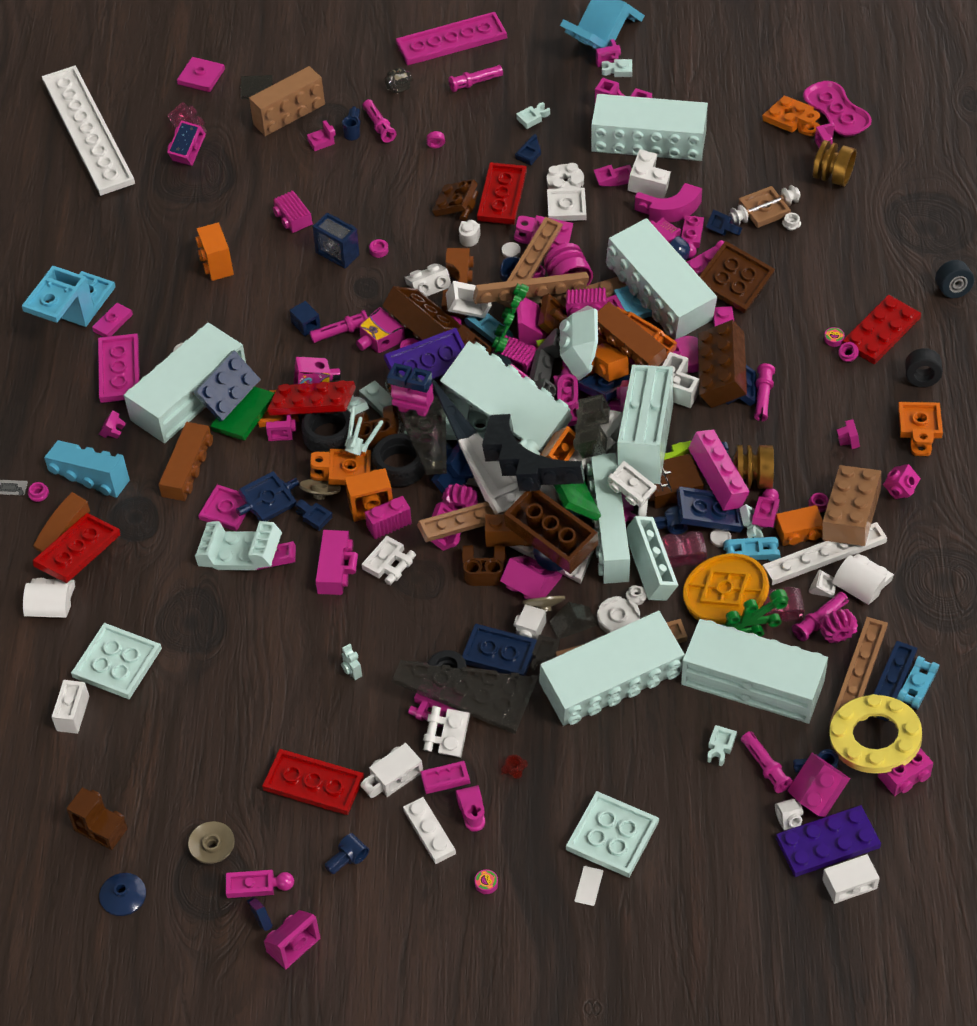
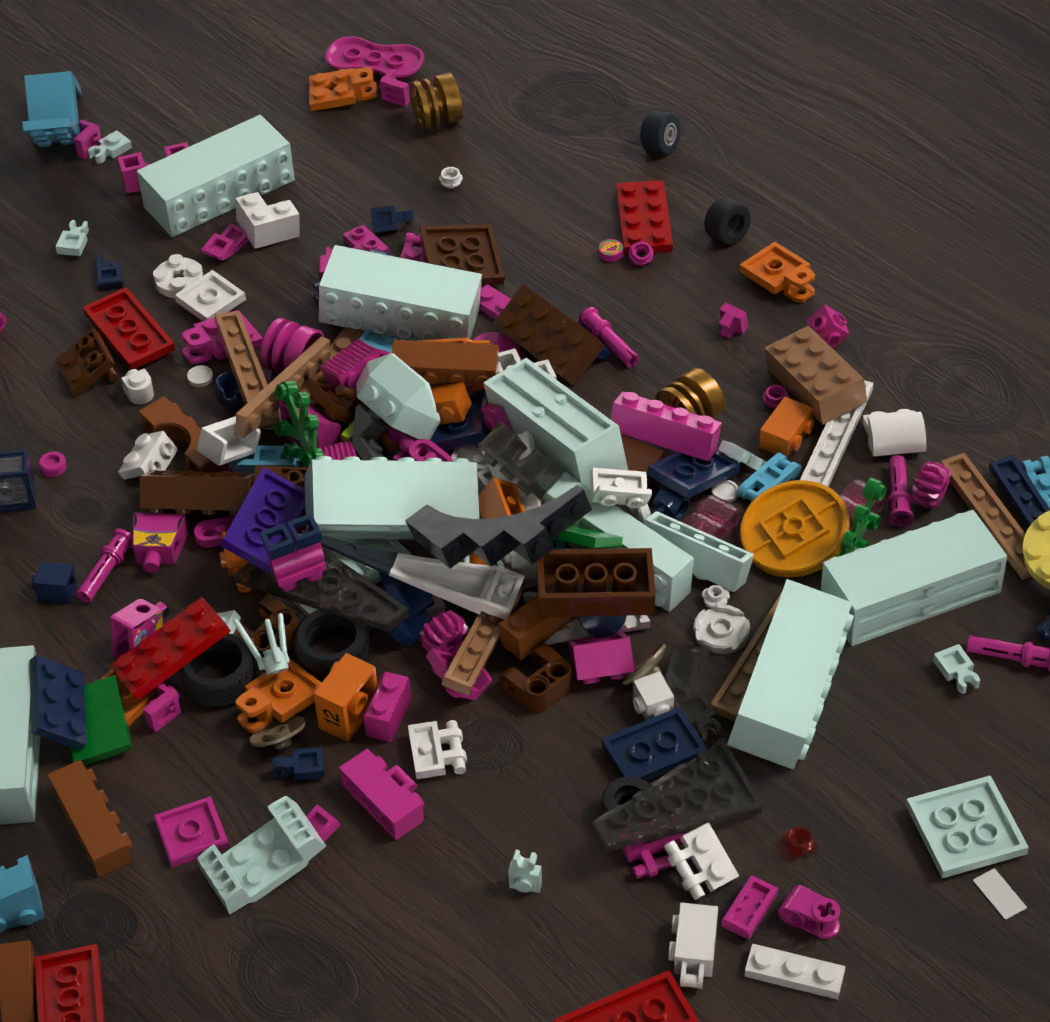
camera: 45 degrees left, 5 degrees down
dark blue plate [236,471,299,521] -> none
light aqua plate [359,381,399,417] -> none
tile [475,869,498,894] -> none
dark pink arch [635,183,702,223] -> none
medium nougat plate [729,185,800,228] -> none
dark pink plate [752,488,780,527] -> none
white slope [809,570,836,598] -> none

